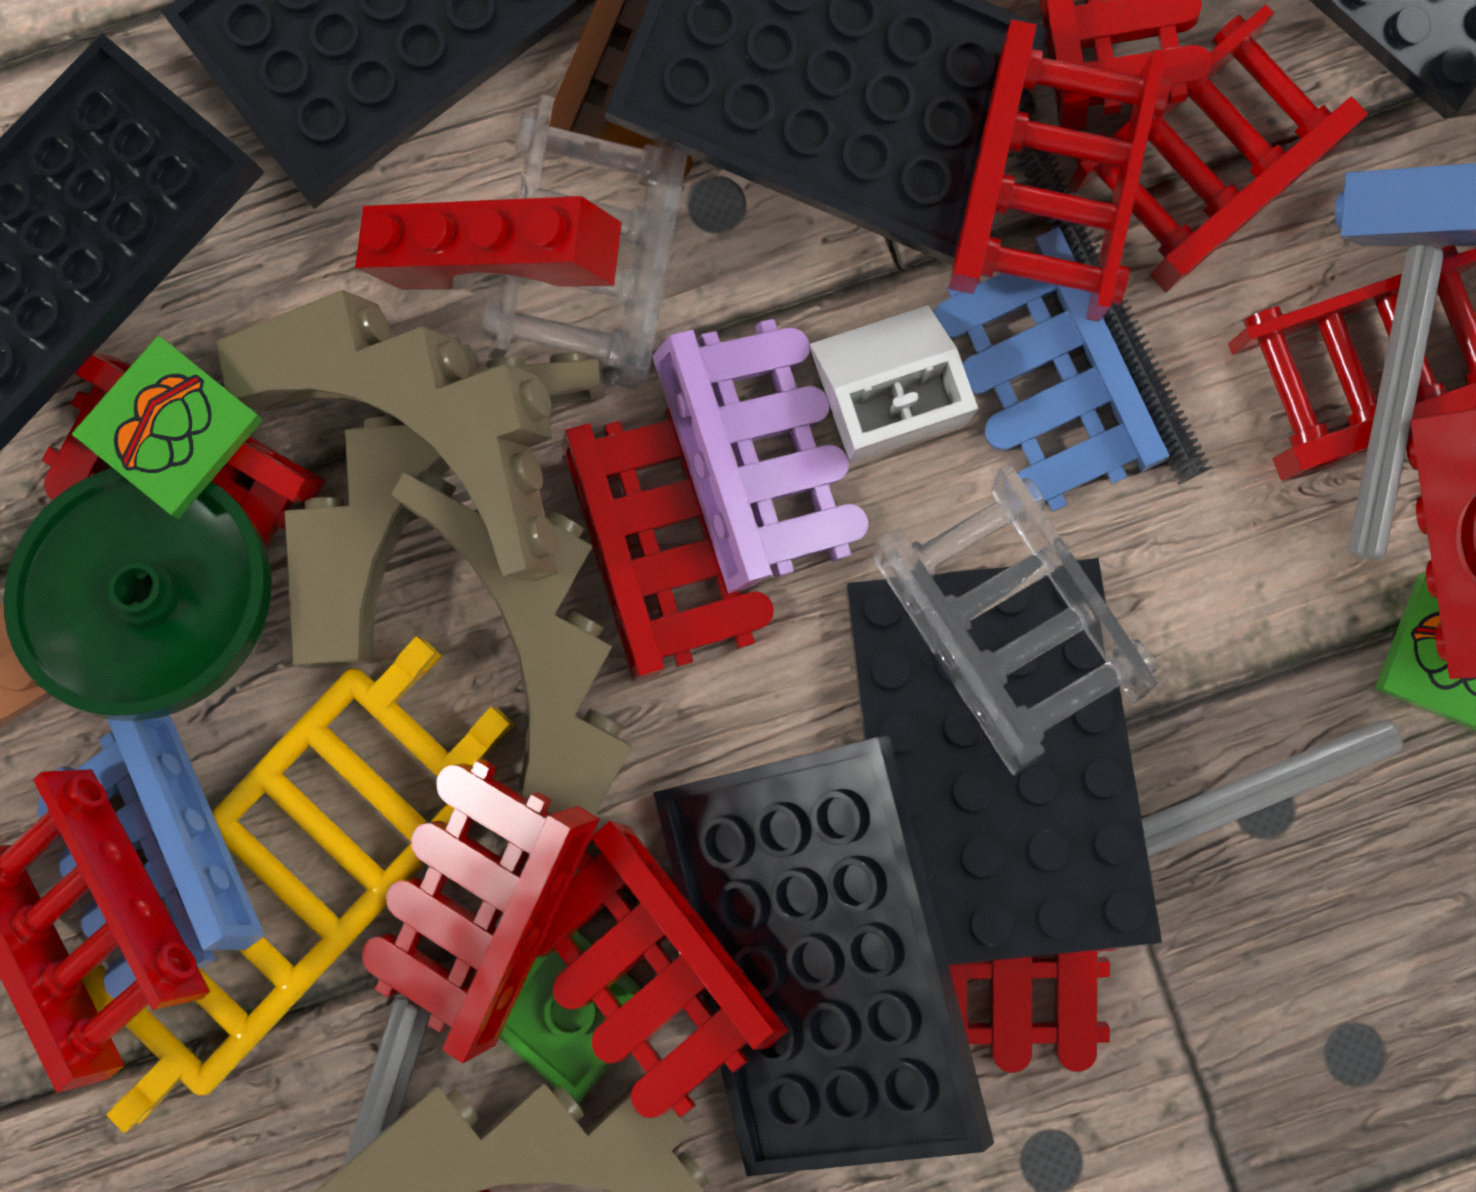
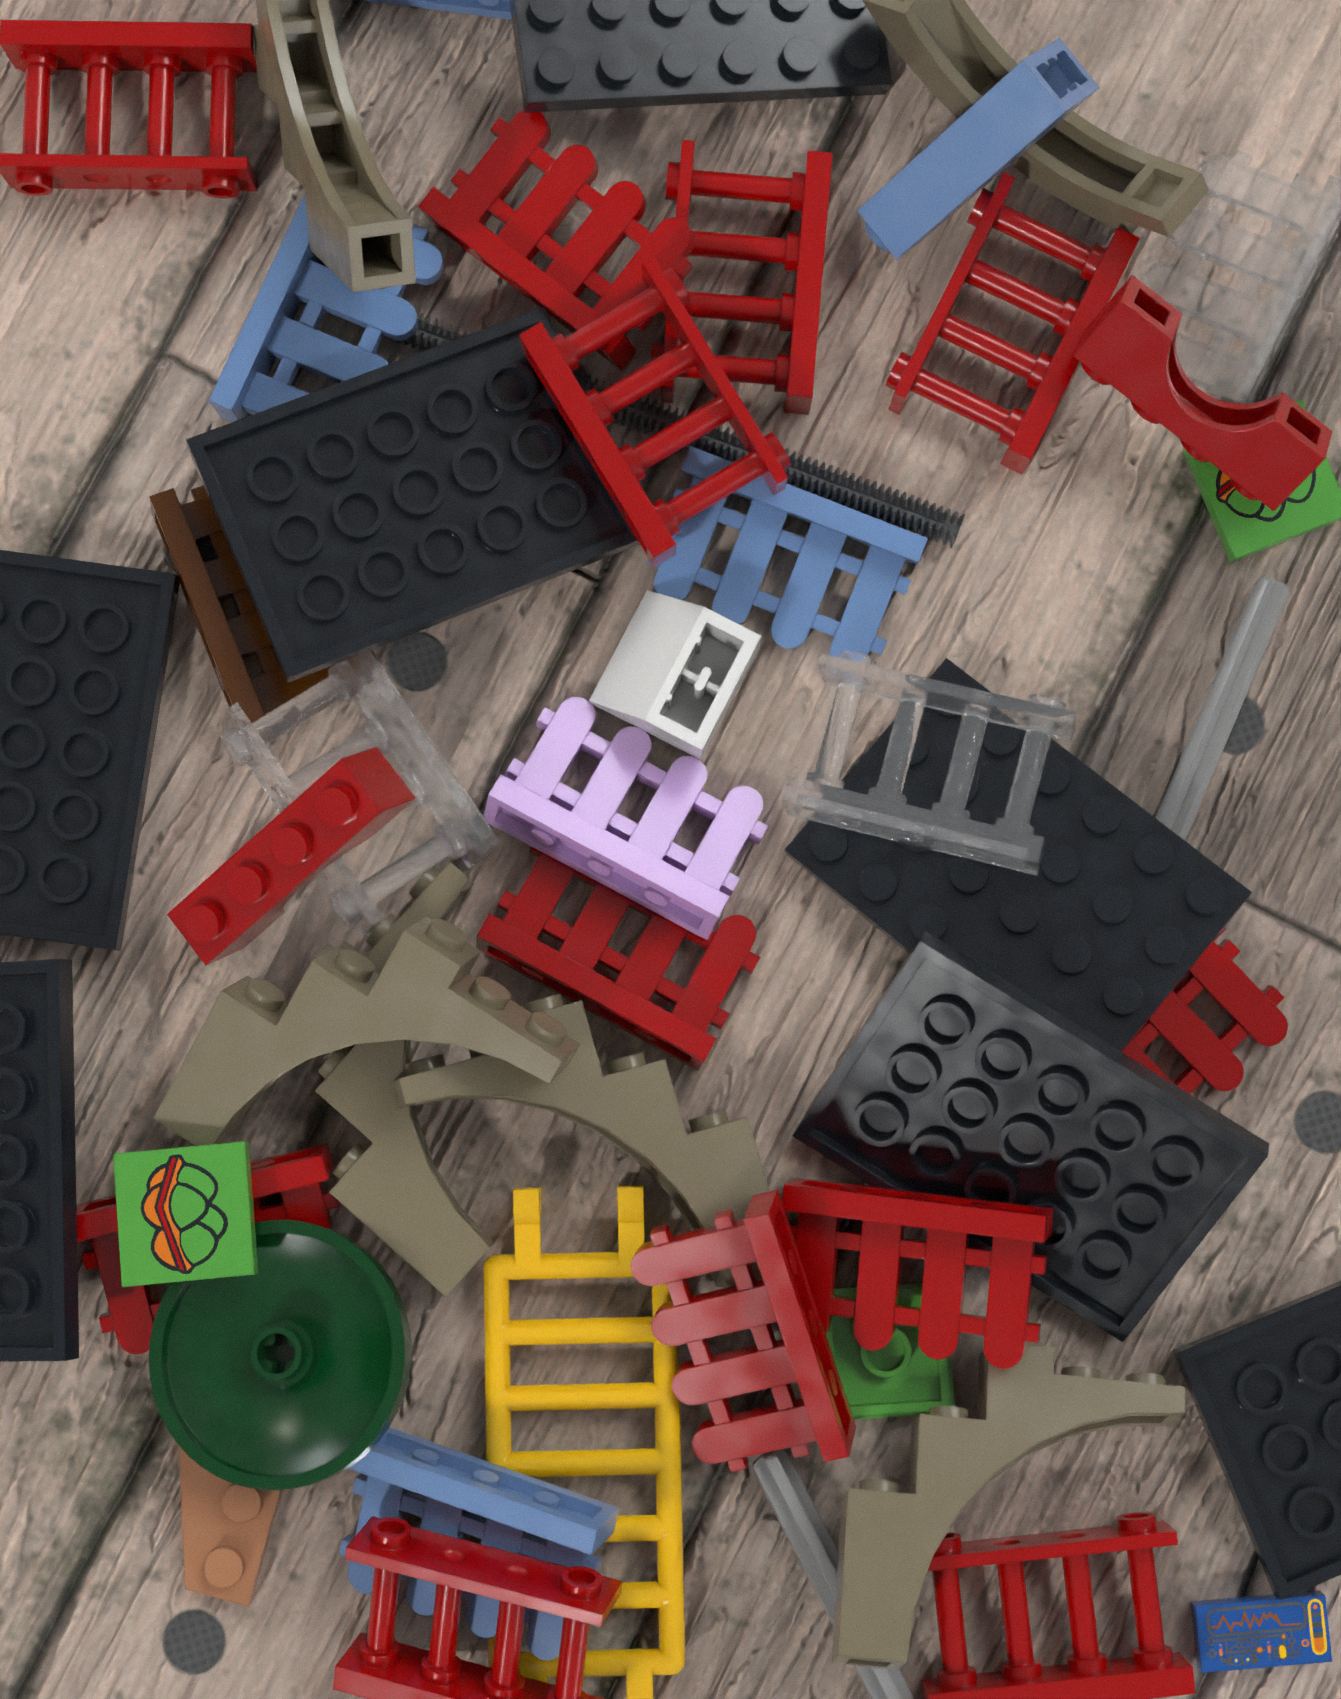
camera: 45 degrees left, 0 degrees up
light grey axle [1348,245,1443,560] -> none

